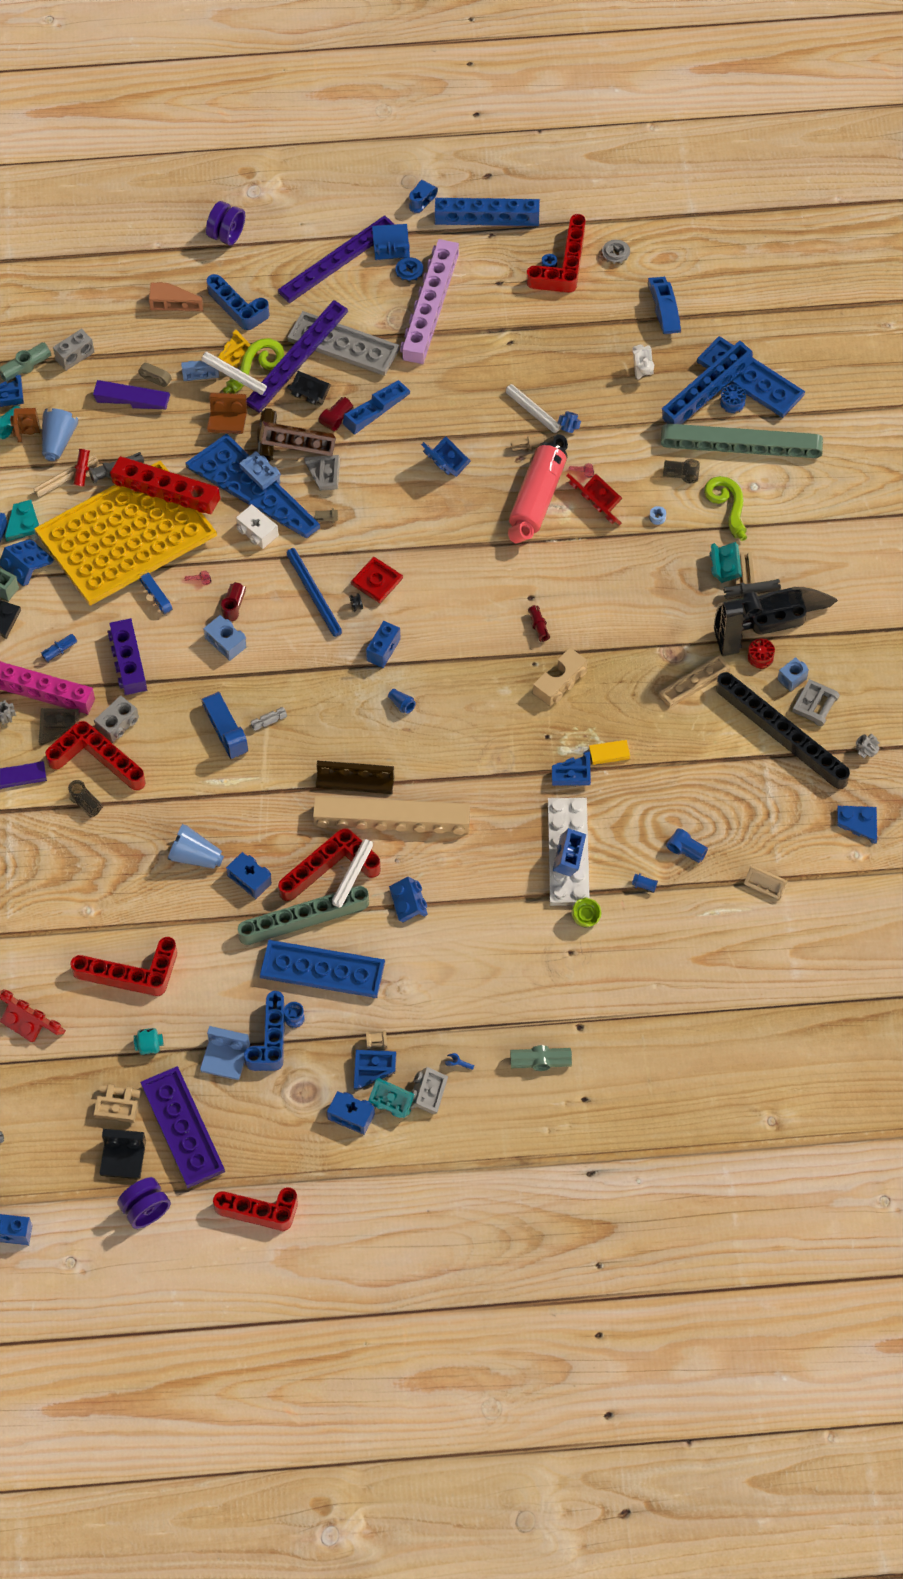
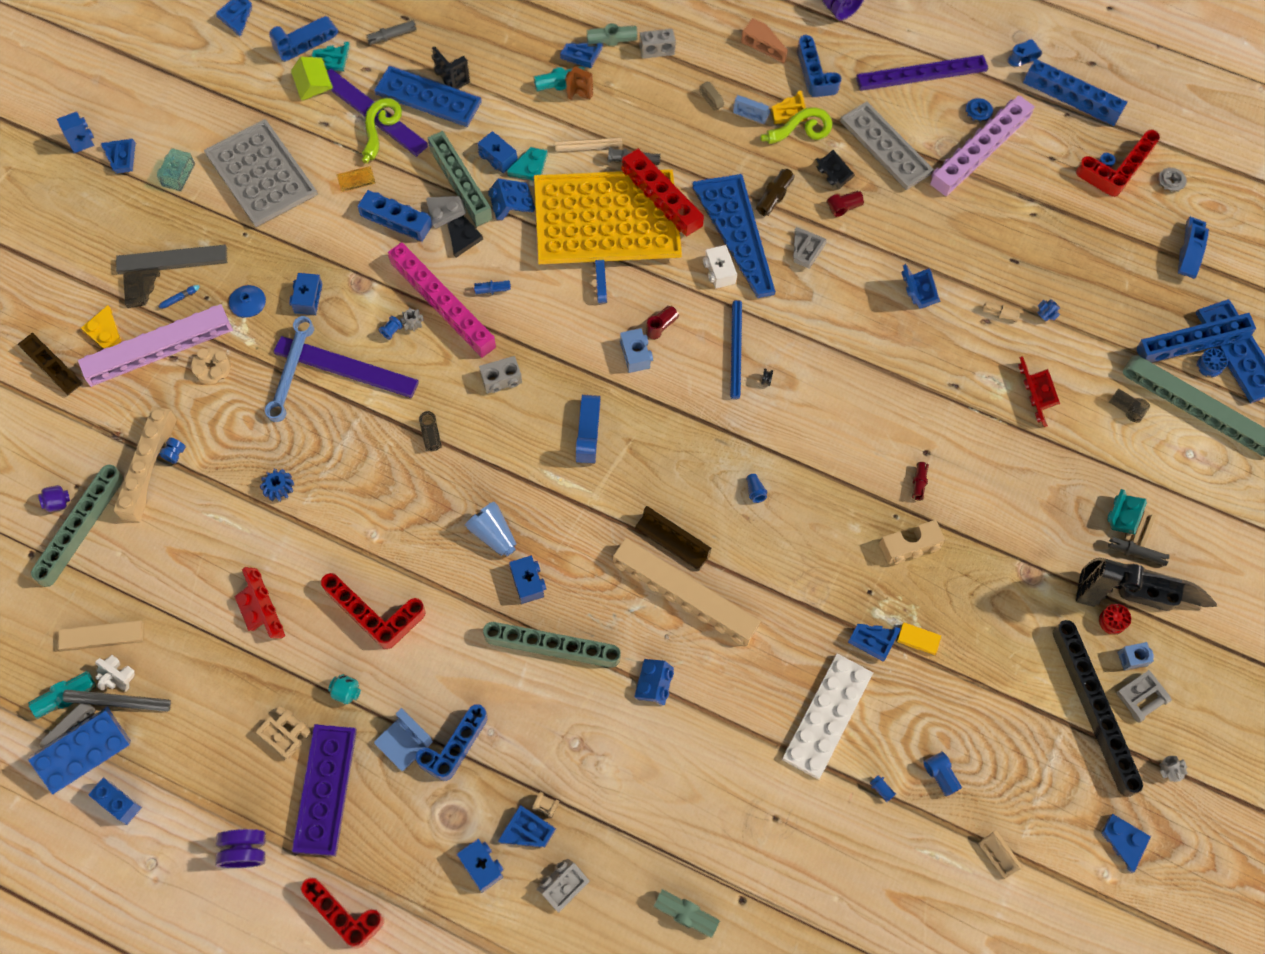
camera: 25 degrees right, 5 degrees up
clear smoke wing [39,708,80,745] -> none
medium blue cone [42,408,79,461] -> none
red beam [45,721,146,791] -> none
red pin [73,449,90,487] -> none
dark purple slope [93,380,170,410] -> none
black bracket [100,1129,146,1179] -> none
dark purple brick [107,618,148,695] -> none
clear pink hand [185,570,212,585] -> none
white axle [201,352,267,395] -> none
dark orange bracket [207,393,247,434] -> none
medium blue bracket [239,451,281,490] -> none
dark purple tile [247,300,348,413] -> none
light grey axle [251,707,287,731] -> none
reddish brown brick [259,421,336,456] -> none
blue plate [260,940,385,998] -> none
red beam [278,828,381,901] -> none
blue wheel [284,1002,305,1028] -> none
dark tan pin [315,508,338,523] -> none
white axle [332,839,373,908] -> none
blue slope [343,380,410,435] -> none
red plate [351,556,403,603] -> none
blue brick [366,621,401,668] -> none
teal bracket [368,1078,415,1118] -> none
blue hinge [372,224,410,260] -> none
blue hand [445,1053,475,1070] -> none
white axle [506,384,561,433] -> none
coral piece [508,434,568,544] -> none
blue brick [552,828,586,877] -> none
clear pink hand [569,463,594,478] -> none
lime hair [571,897,602,927] -> none
white hips [632,344,655,380] -> none
light blue bush [649,506,666,525] -> none
tan tile [658,655,731,709] -> none
lime plant [704,476,747,541] -> none

